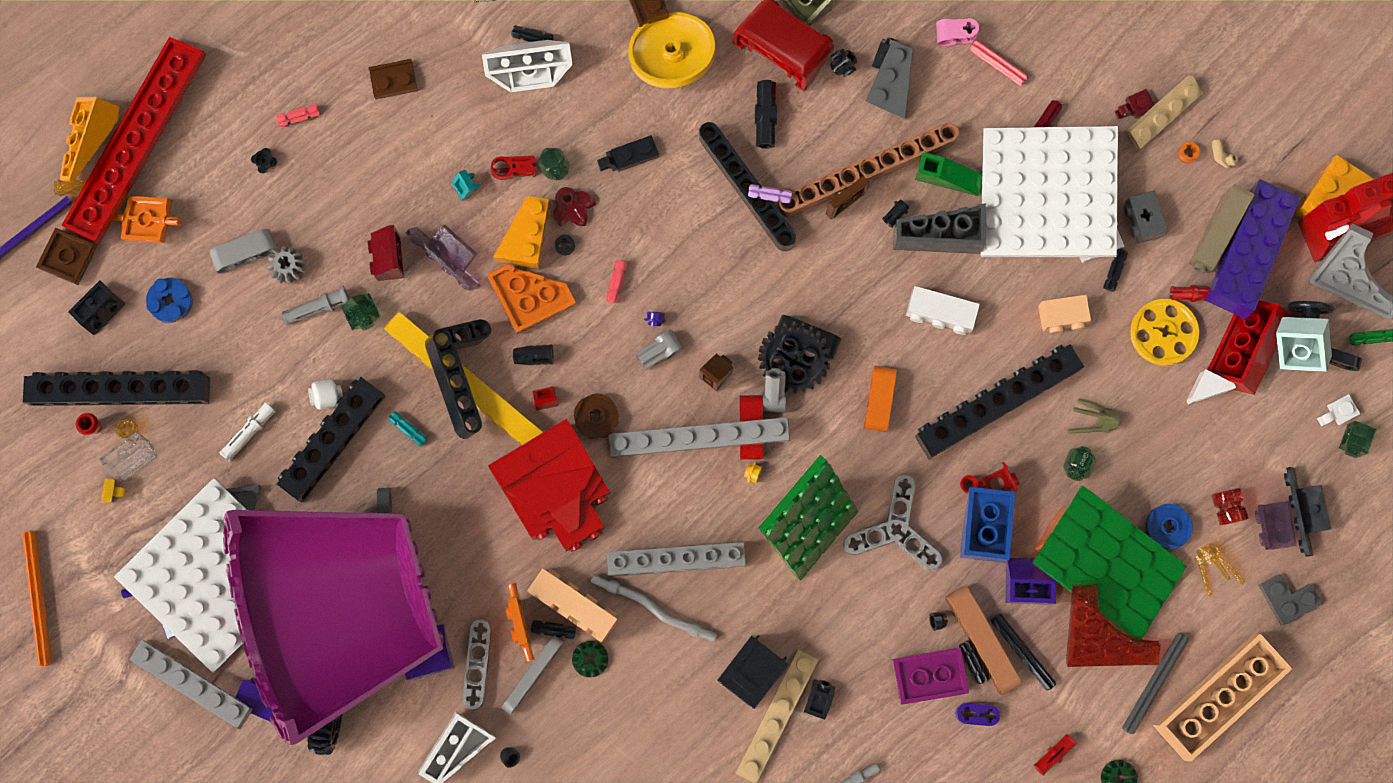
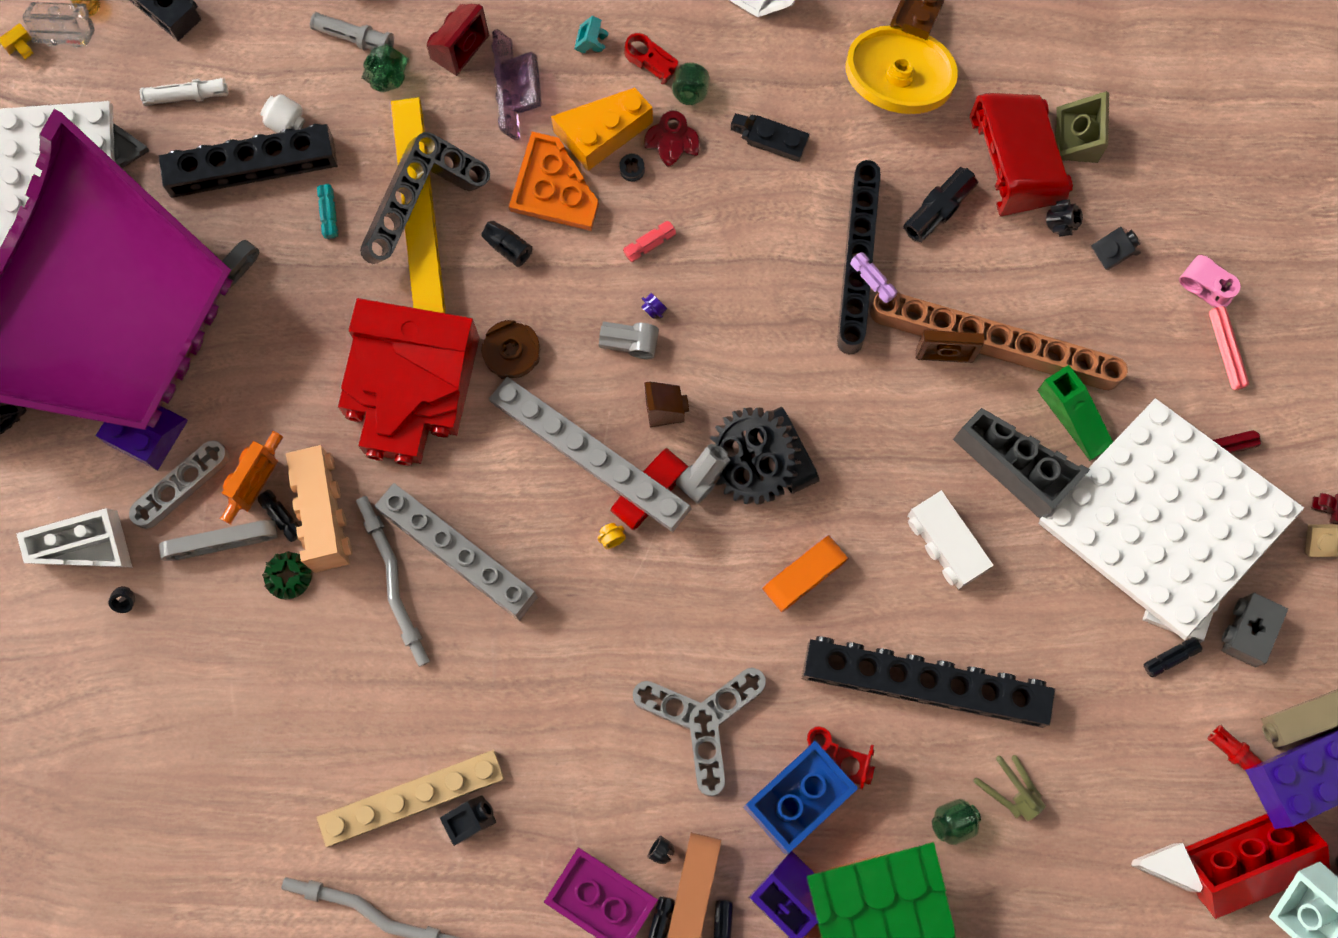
camera: 45 degrees right, 5 degrees down
red slope [532,386,558,411] -> none
black container [717,635,788,709] -> none
green piece [758,455,858,581] -> none
dark grey wing [866,40,913,119] -> none
black pin [882,199,910,228] -> none
light nougat brick [1038,295,1091,334] -> none
yellow wedge [1130,299,1199,366] -> none

